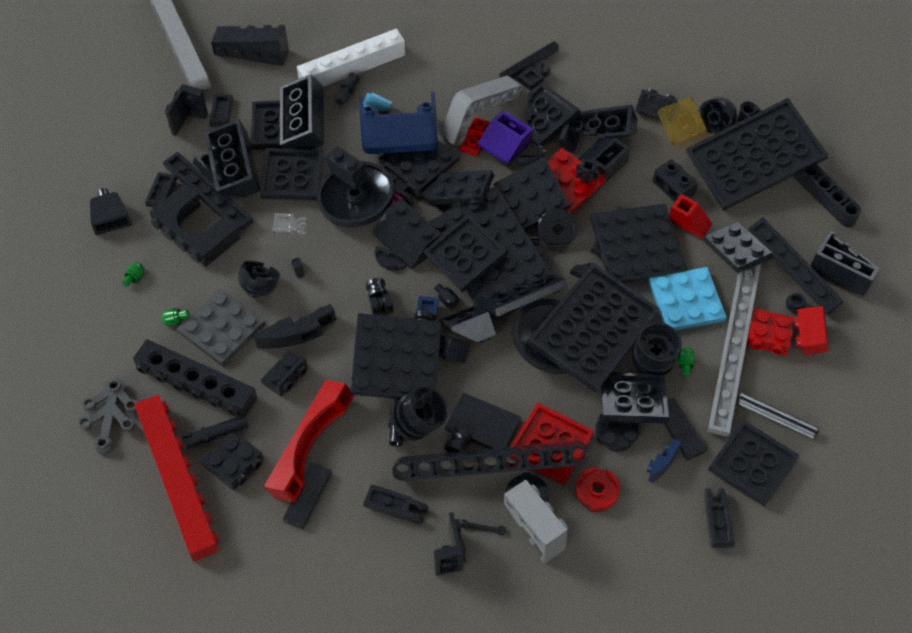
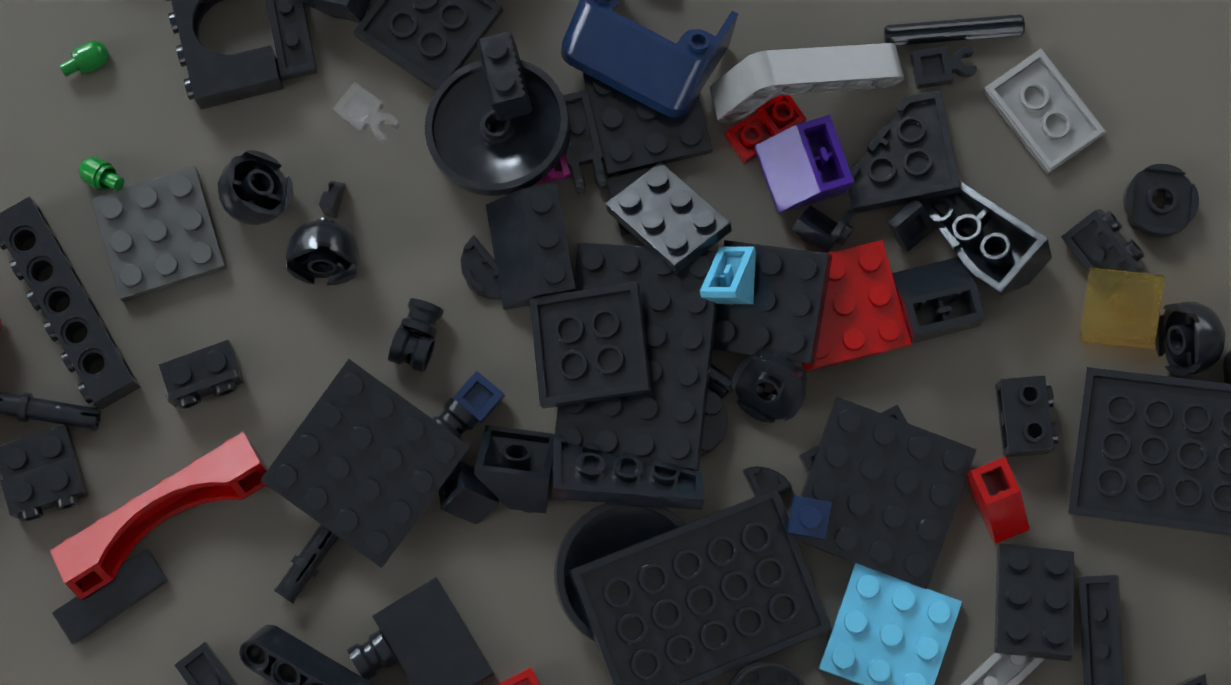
camera: 35 degrees right, 20 degrees up
black slope [253,304,336,349] -> none
black wheel [390,385,449,441] -> none
black cylinder [434,284,459,308] -> none
black gear [576,159,599,183] -> none
none -> black cylinder [286,218,360,285]
none -> medium azure slope [700,247,756,304]
none -> dark blue plate [787,495,832,539]
none -> light grey tile [982,49,1106,176]
none -> black plate [1123,164,1199,237]

